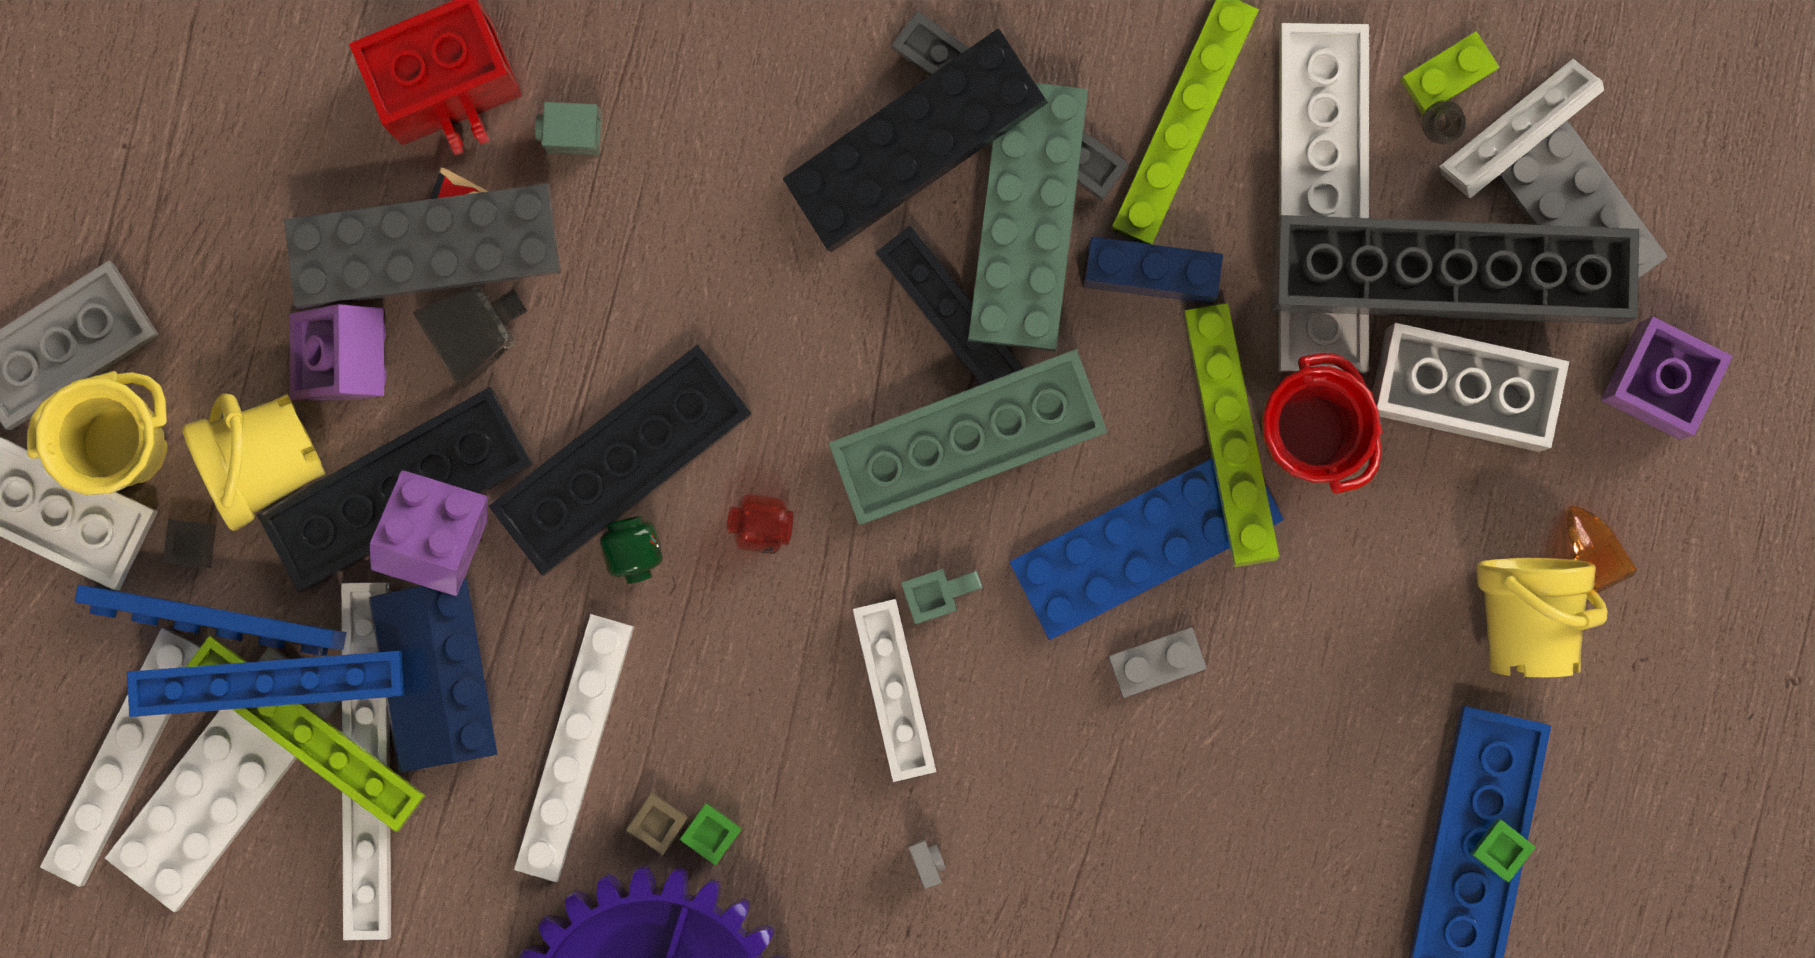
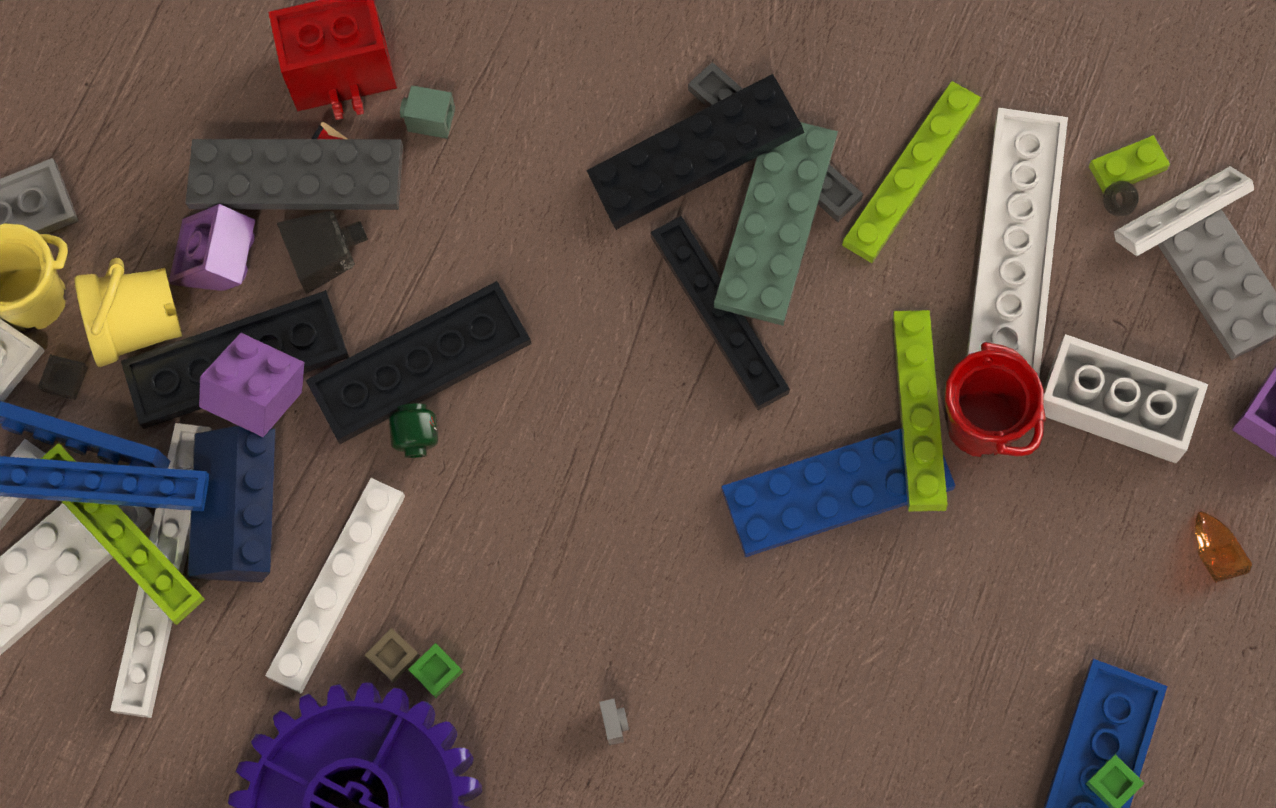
camera: 15 degrees right, 15 degrees down
clear red head [727,494,793,554] -> none
sand green plate [829,349,1108,525] -> none
white plate [853,599,936,782] -> none
sand green plate [901,569,983,625] -> none
dark blue brick [1082,237,1223,304] -> none
light grey plate [1108,627,1207,698] -> none
dark grey brick [1271,215,1639,324] -> none
light yellow piece [1475,558,1608,677] -> none

